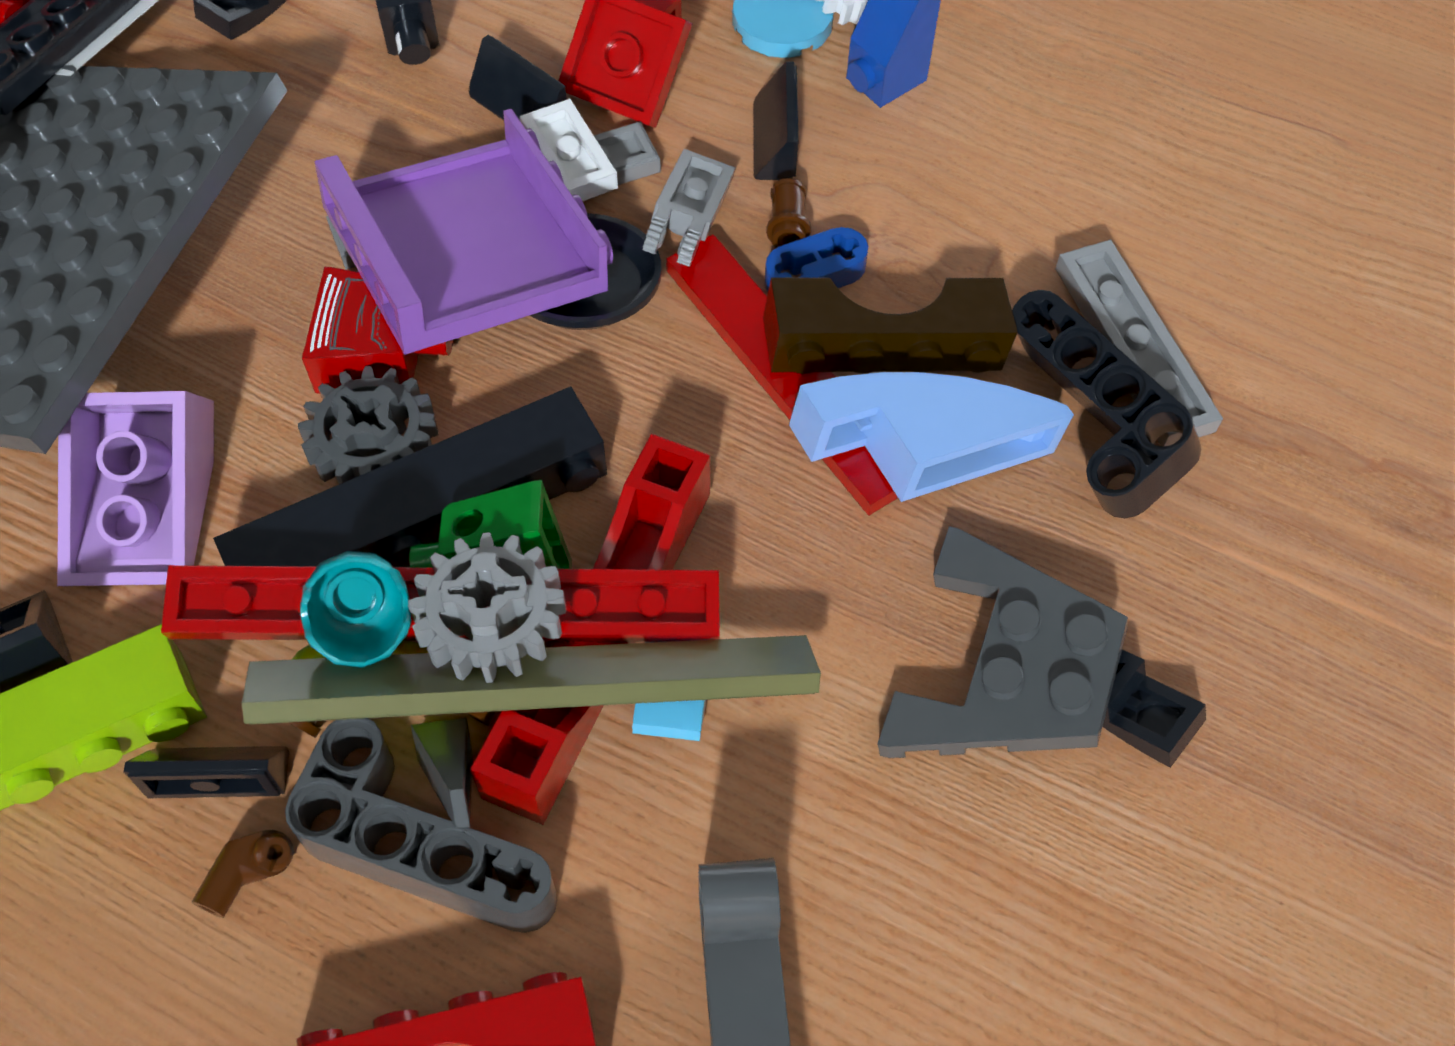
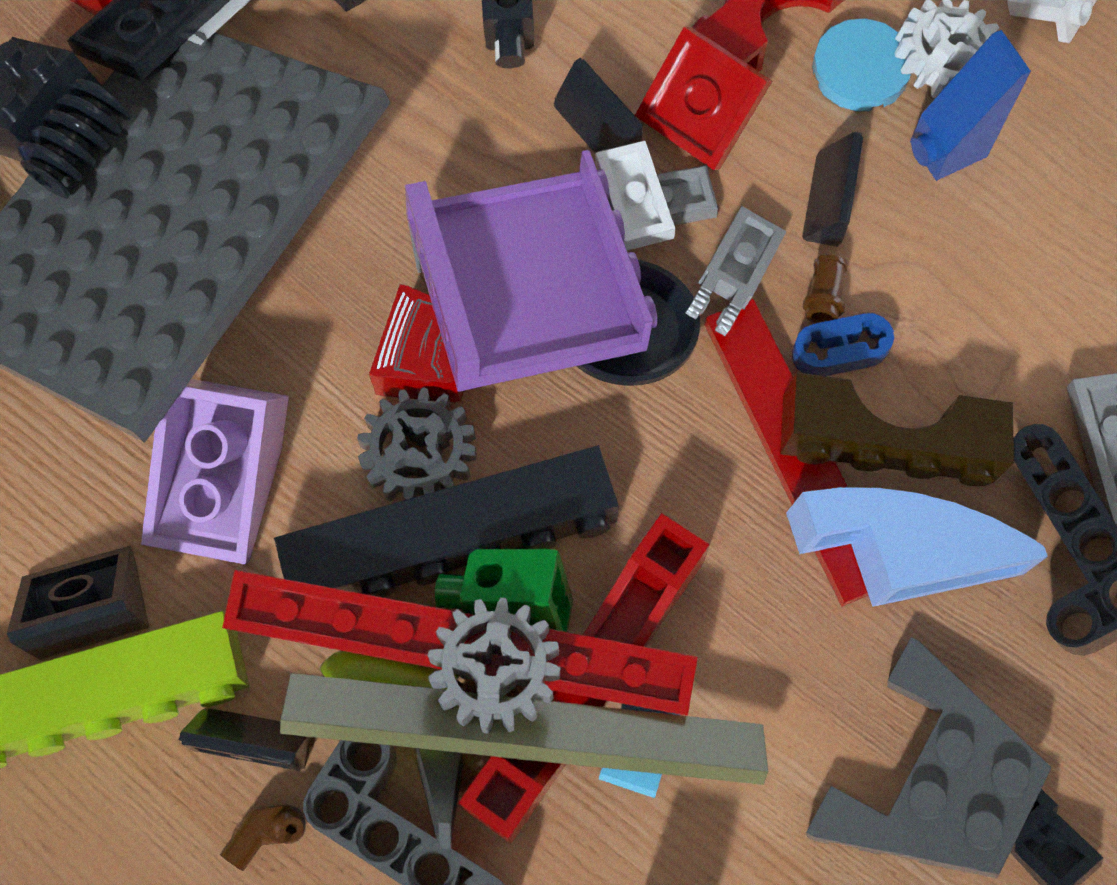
camera: 15 degrees right, 10 degrees up
teal hair [300,551,411,668] -> none

